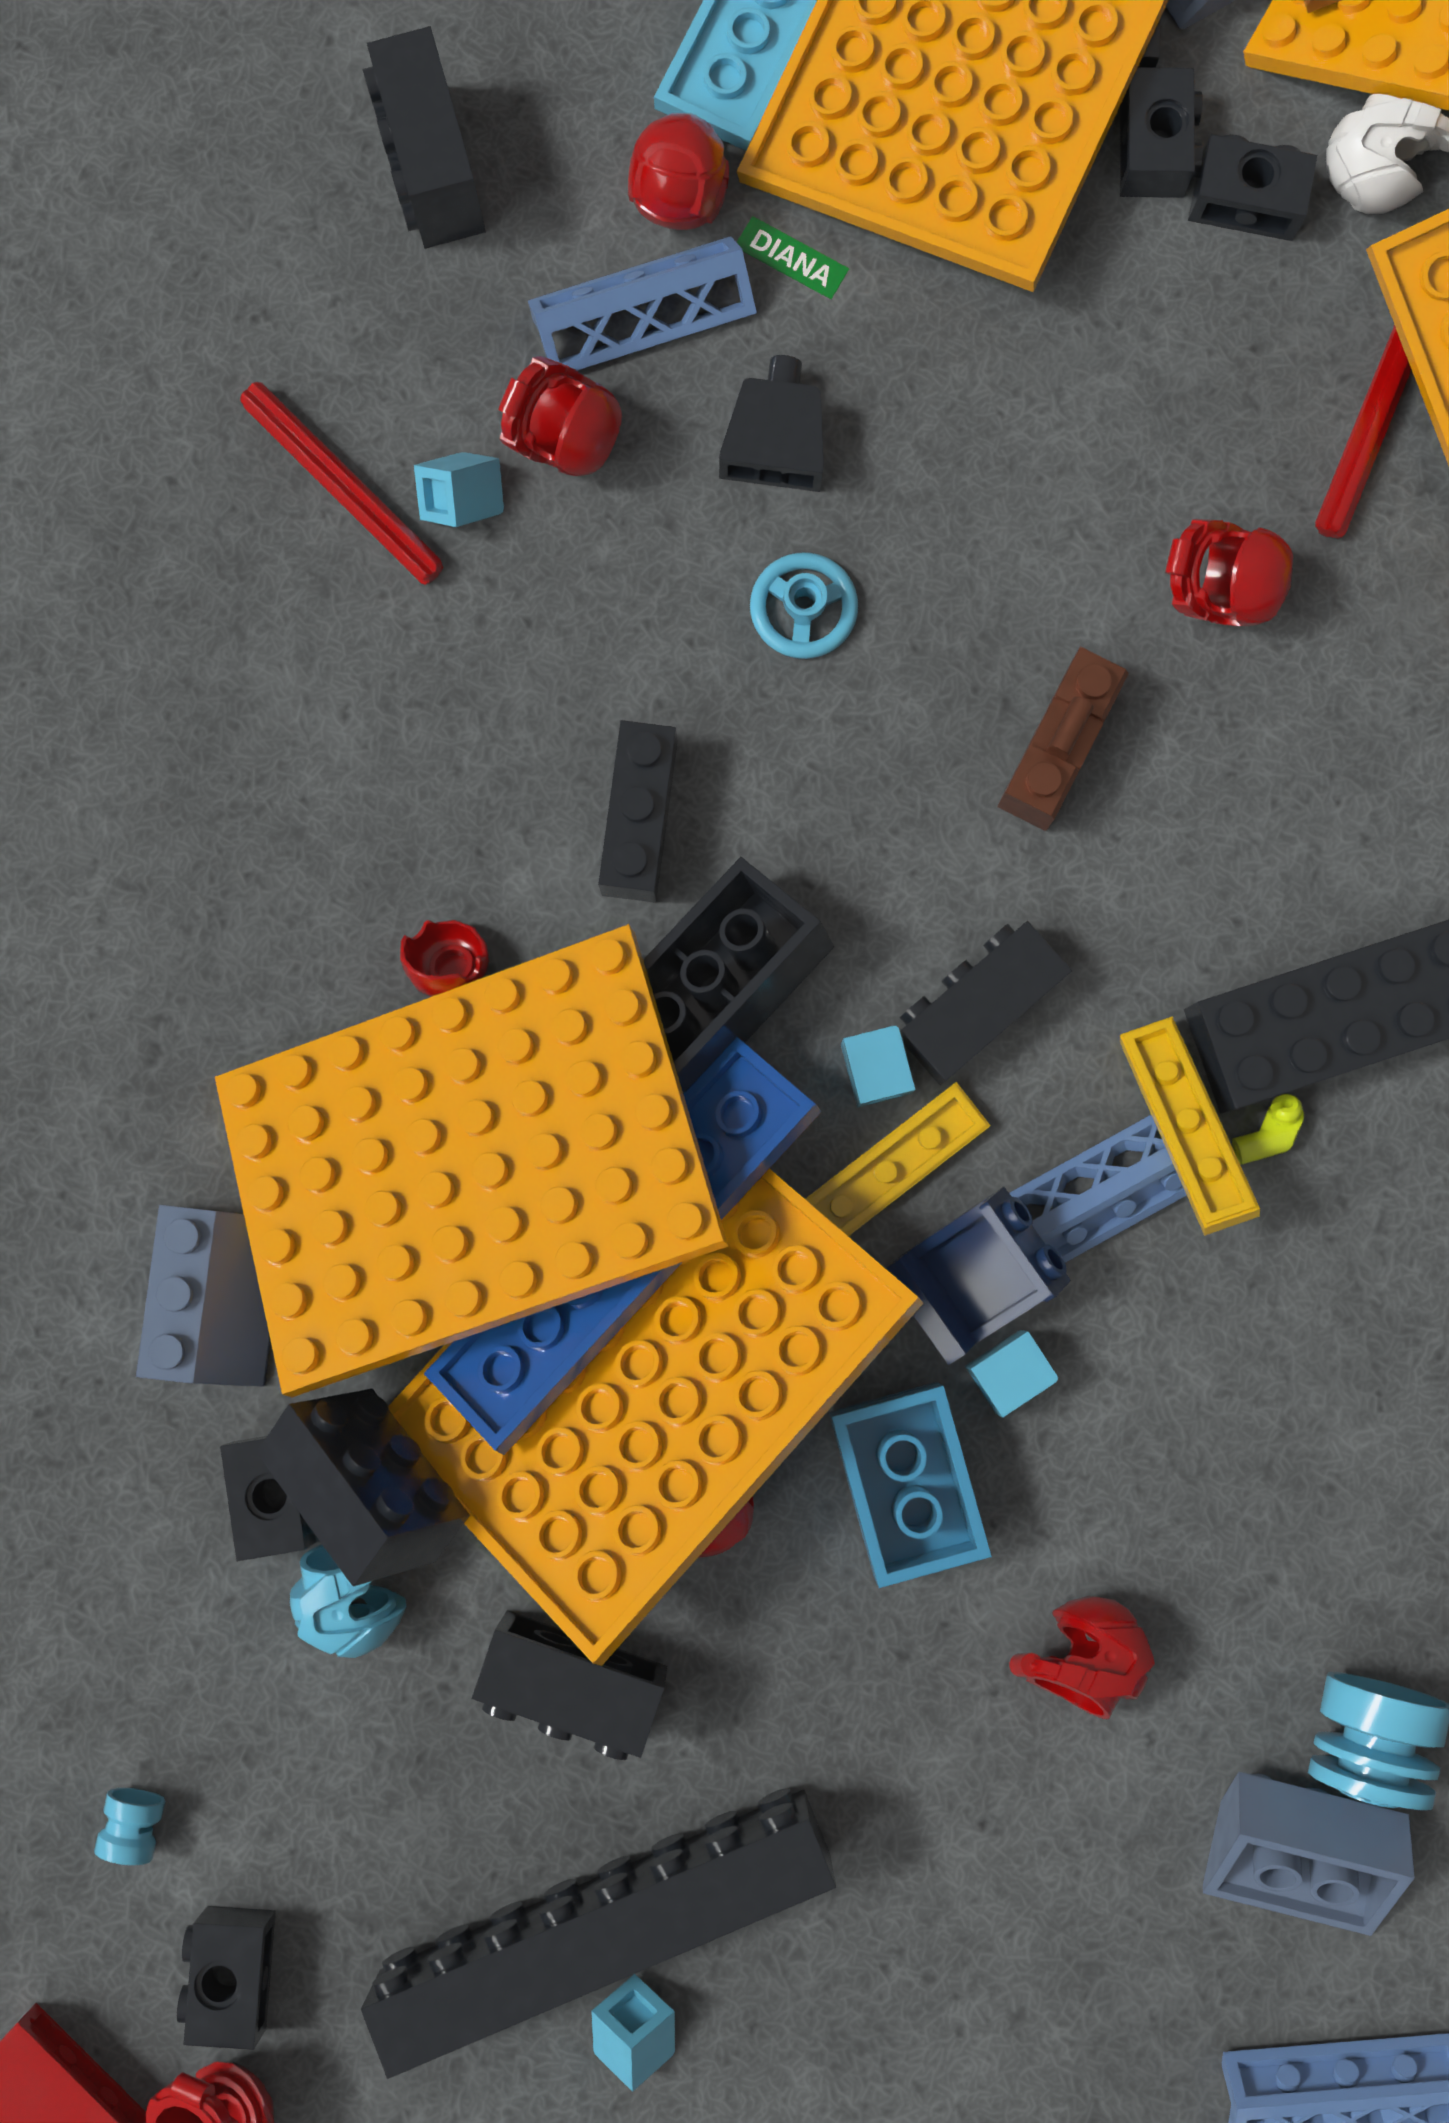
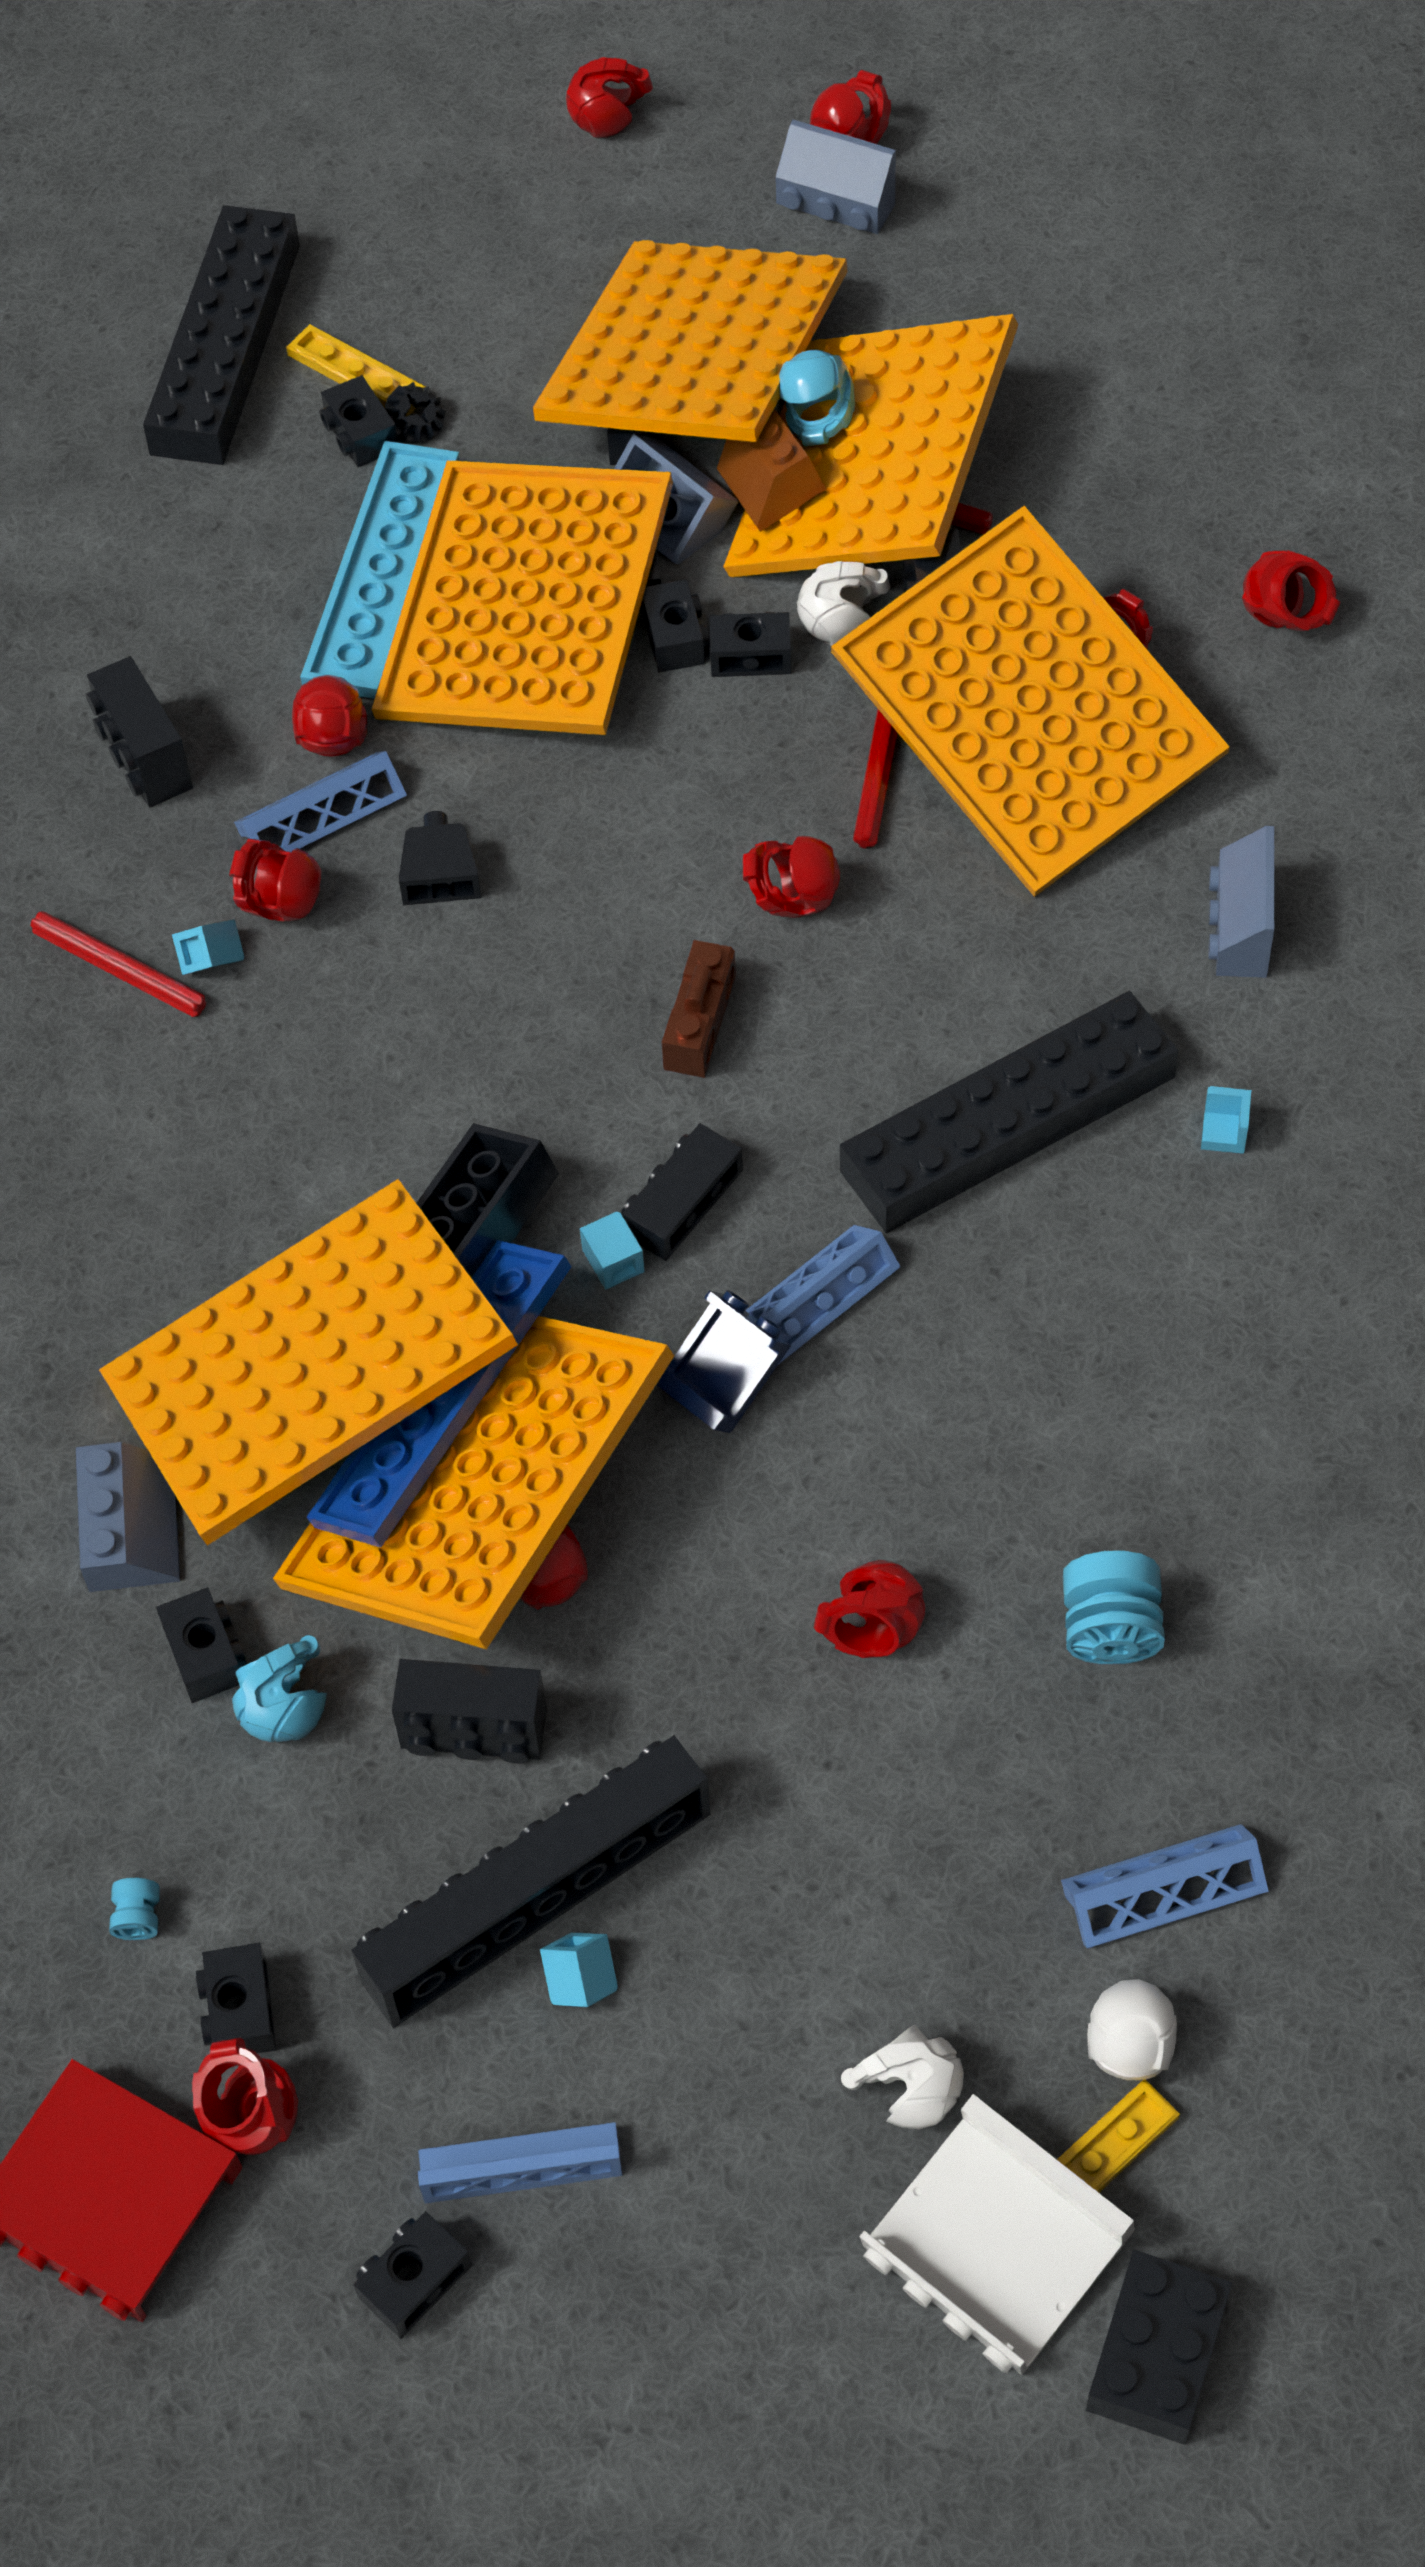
camera: 10 degrees left, 25 degrees down
black brick [257,1388,470,1587] -> none
red hair [400,920,489,997] -> none
black brick [598,720,677,903] -> none
green sticker [736,216,849,299] -> none
medium azure piece [750,552,858,659] -> none
yellow tile [805,1082,991,1236] -> none
dark azure brick [829,1382,992,1588] -> none
medium azure panel [965,1330,1058,1418] -> none
yellow tile [1120,1016,1260,1236] -> none
sand blue slope [1203,1772,1415,1936] -> none
neon yellow arm [1232,1094,1304,1165] -> none

